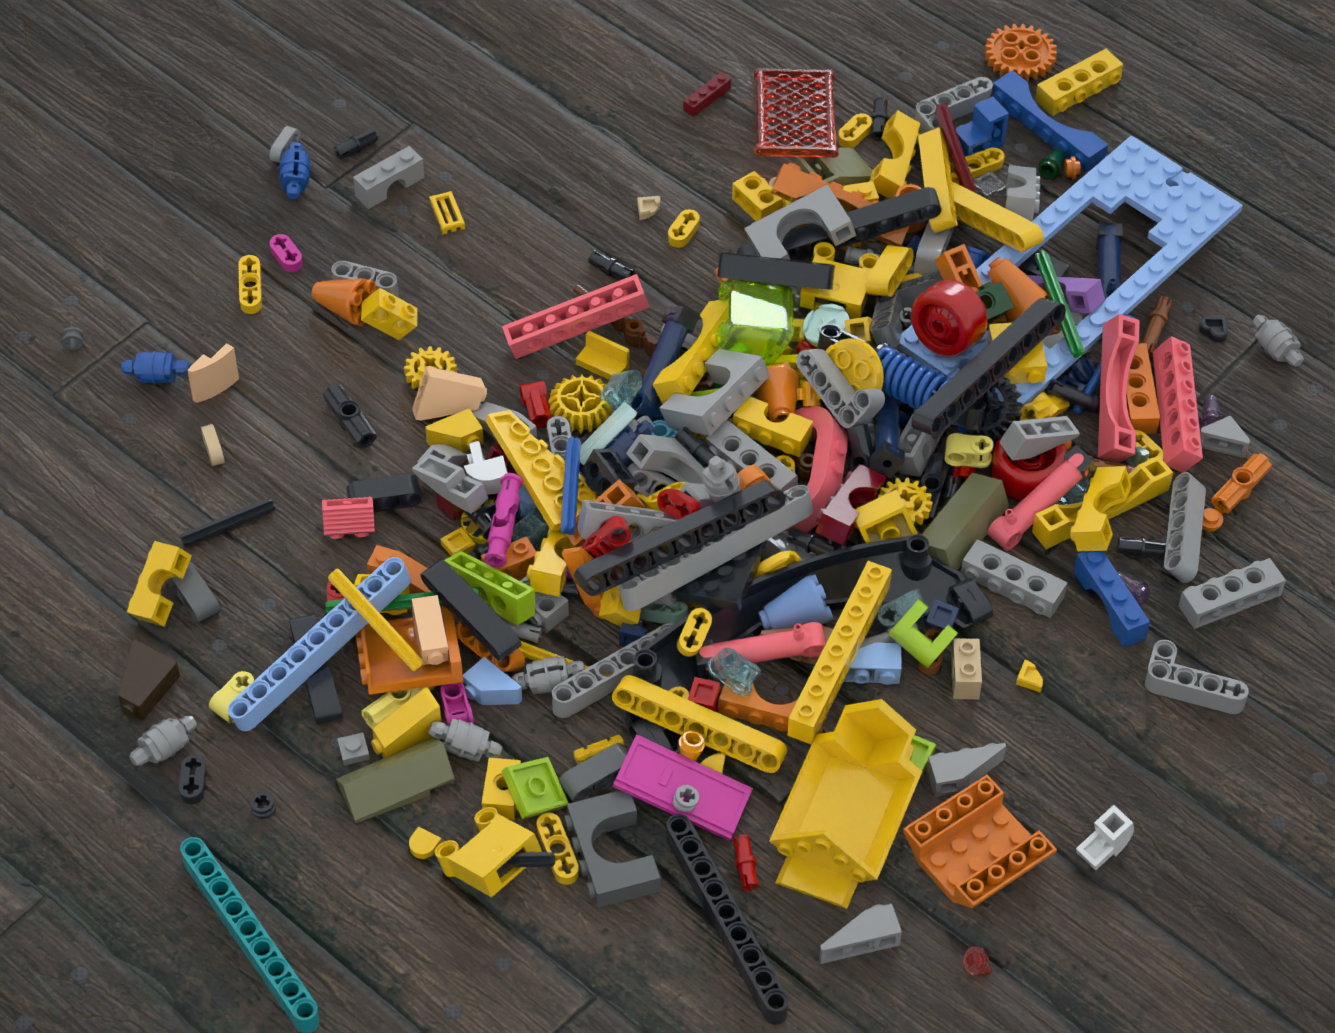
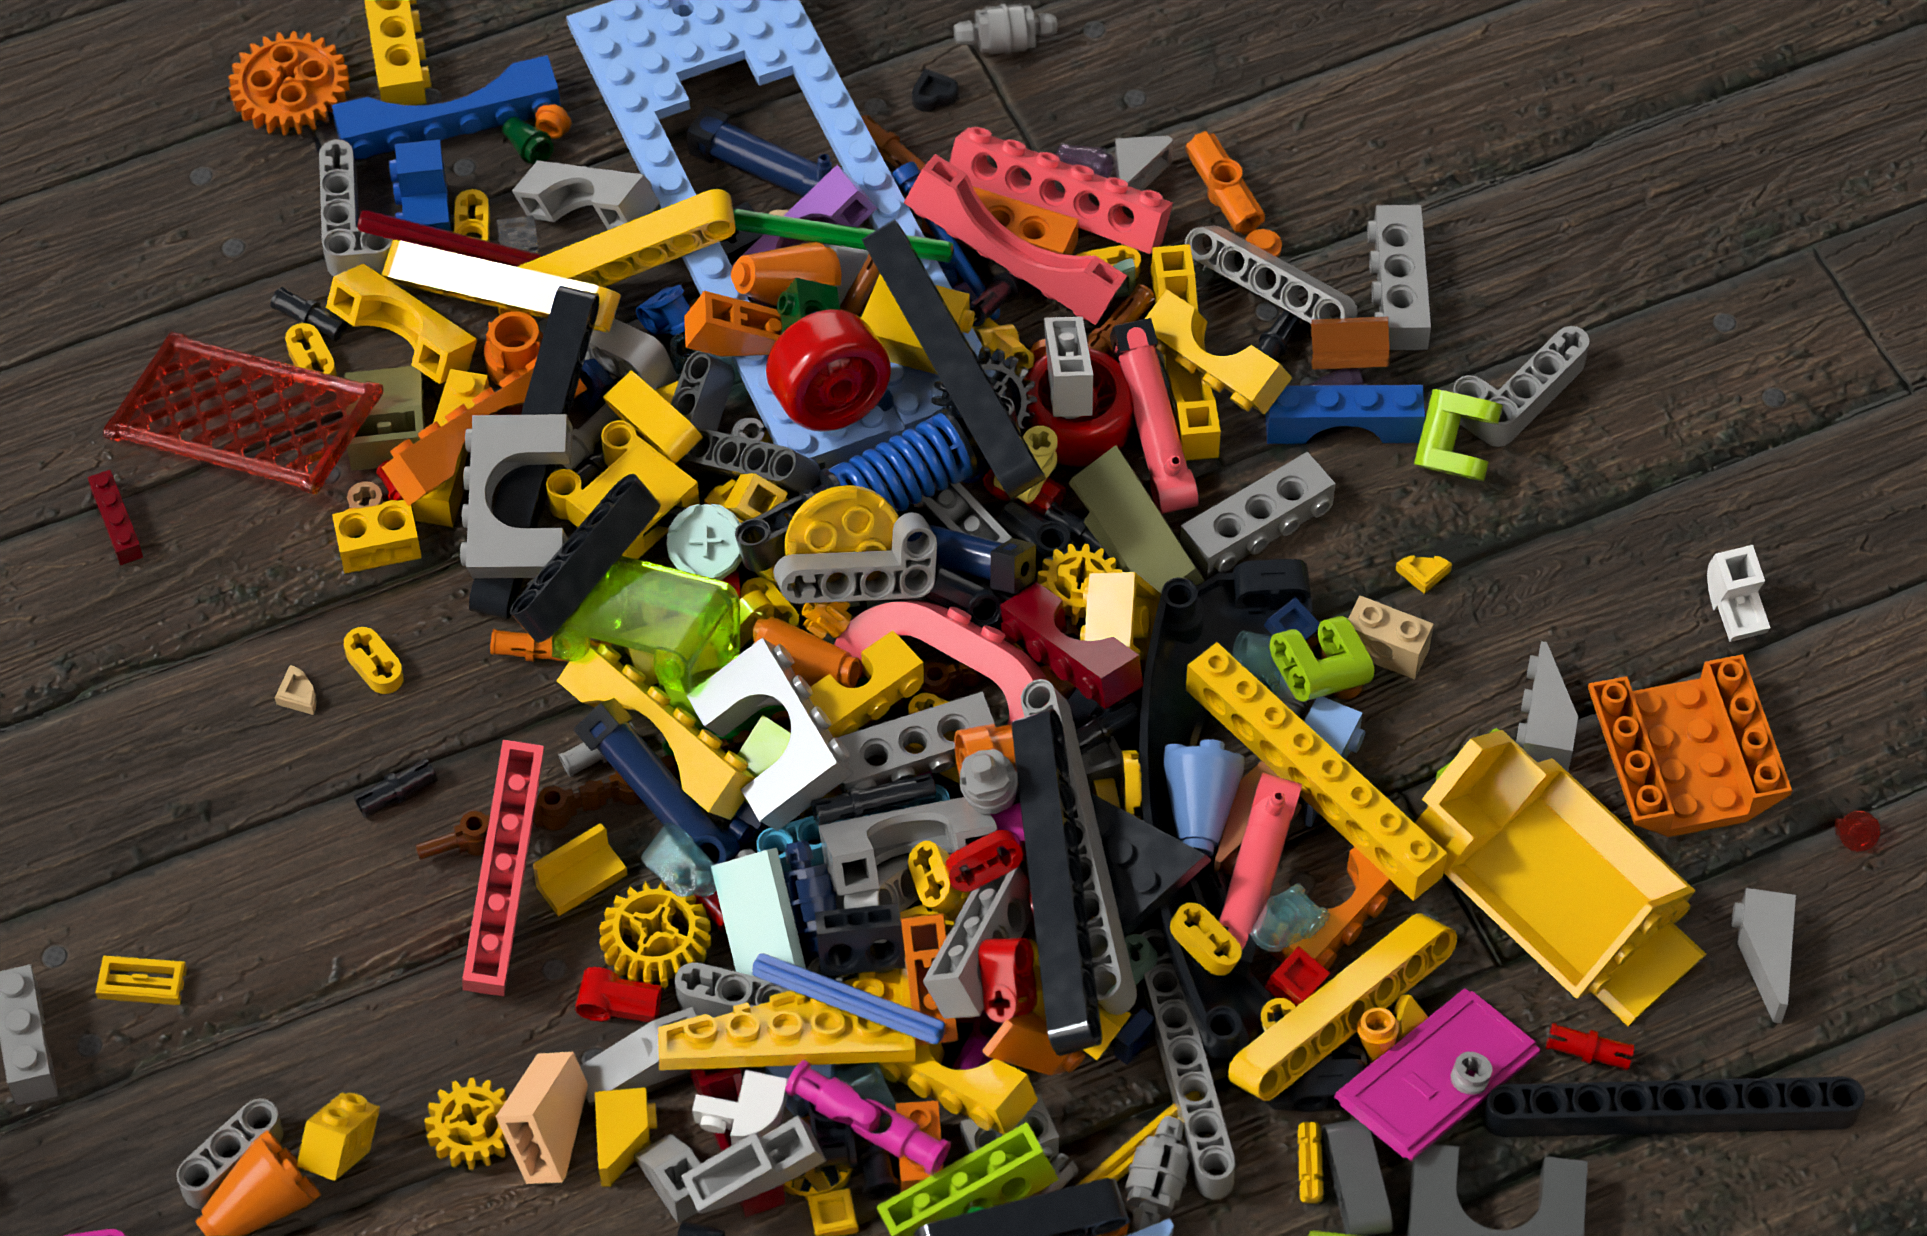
camera: 65 degrees left, 5 degrees up
none -> dark orange panel [1311,316,1390,370]
none -> lime connector [1414,389,1503,481]

